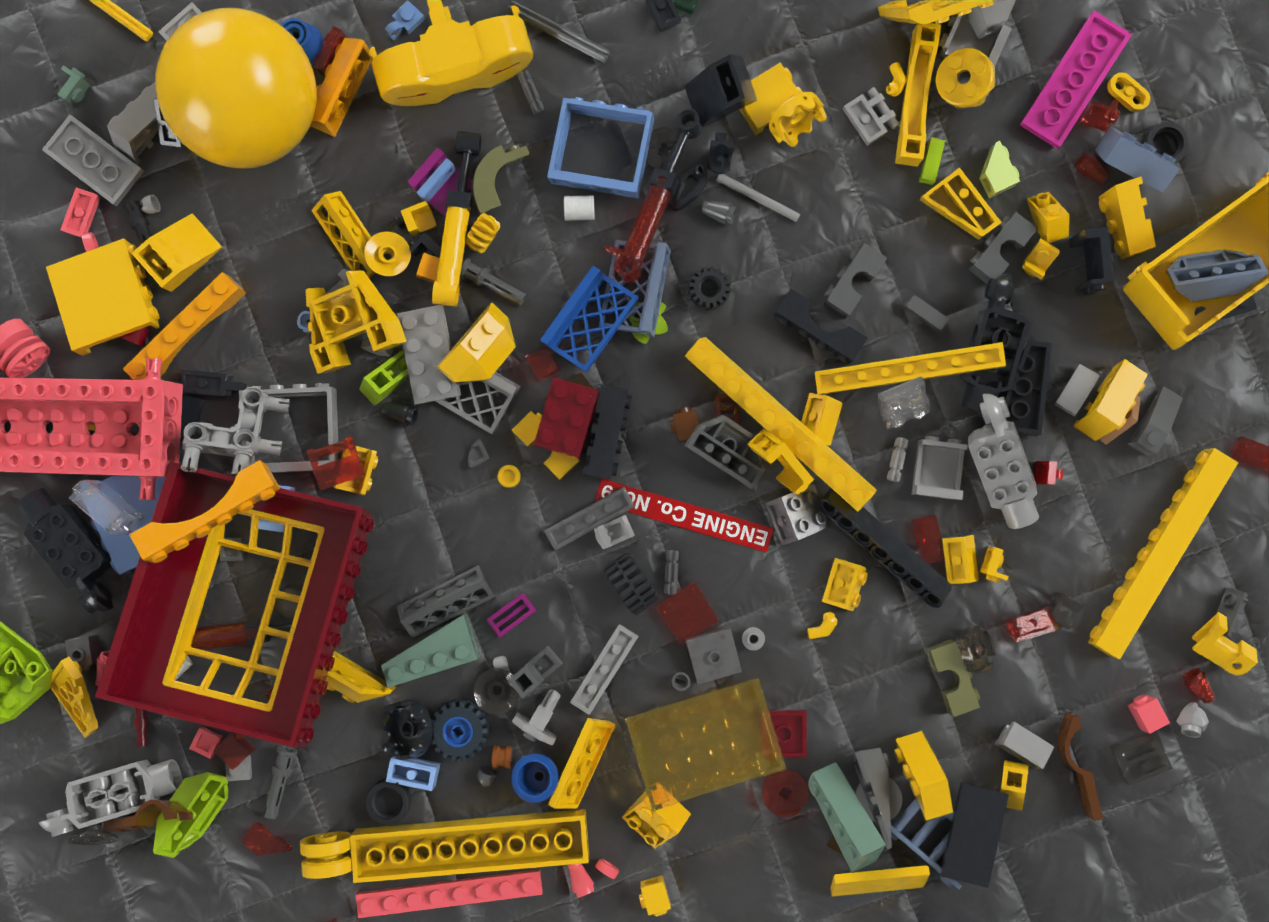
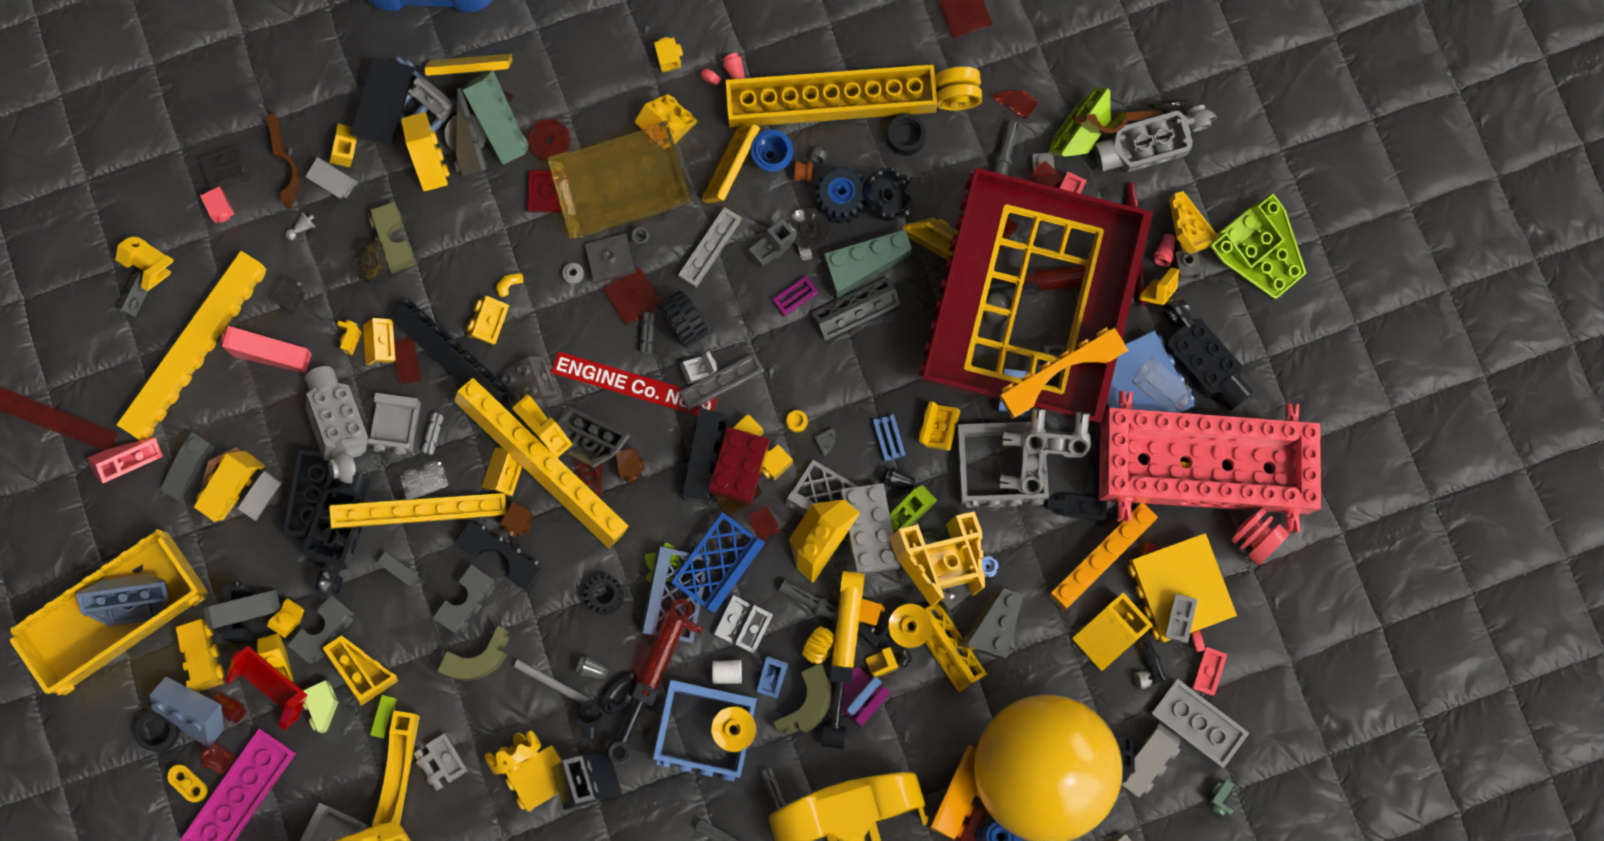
camera: 175 degrees left, 10 degrees down
clear red plate [306,436,365,490] -> none
coral plate [355,869,543,918] -> none
light blue brick [386,754,440,791] -> none
light grey piece [512,689,560,745] -> none
yellow arm [886,62,907,97] -> none
yellow plate [936,48,995,109] -> none
clear red plate [1005,607,1059,643] -> none
red tile [1033,461,1063,485] -> none
light grey rock [1176,702,1209,738] -> none
clear red cone [1183,668,1216,703] -> none
none -> coral slope [87,437,163,483]
none -> dark grey tile [203,590,281,630]
none -> coral slope [221,326,312,374]
none -> red panel [225,646,308,731]
none -> light grey piece [285,212,316,240]
none -> light grey hinge [408,78,456,122]
none -> olive arch [438,626,509,681]
none -> reddish brown brick [500,502,534,538]
none -> yellow dish [712,707,756,752]
none -> flat silver slope [713,595,773,654]
none -> medium blue slope [757,656,788,698]
none -> medium blue tile [873,414,906,462]
none -> dark grey wedge [958,588,1023,659]
none -> yellow panel [1140,268,1179,305]
none -> light grey hinge [1166,594,1198,644]

